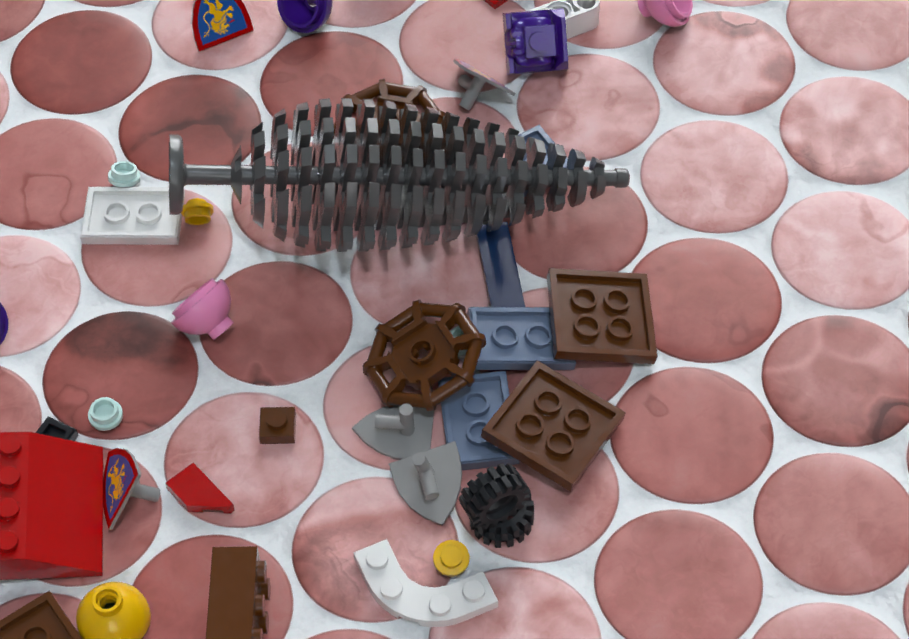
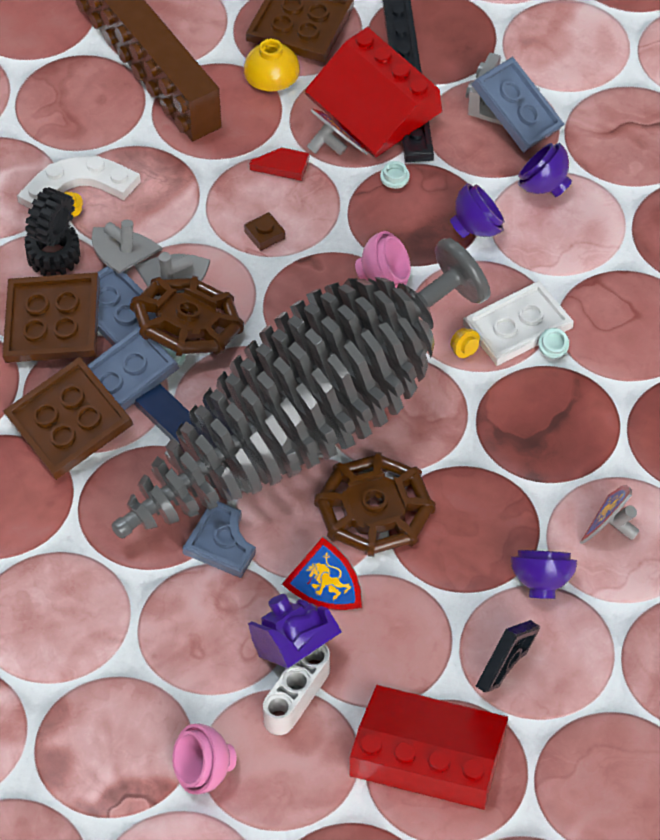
camera: 145 degrees right, 0 degrees up
none -> dark purple piece [450,183,505,238]

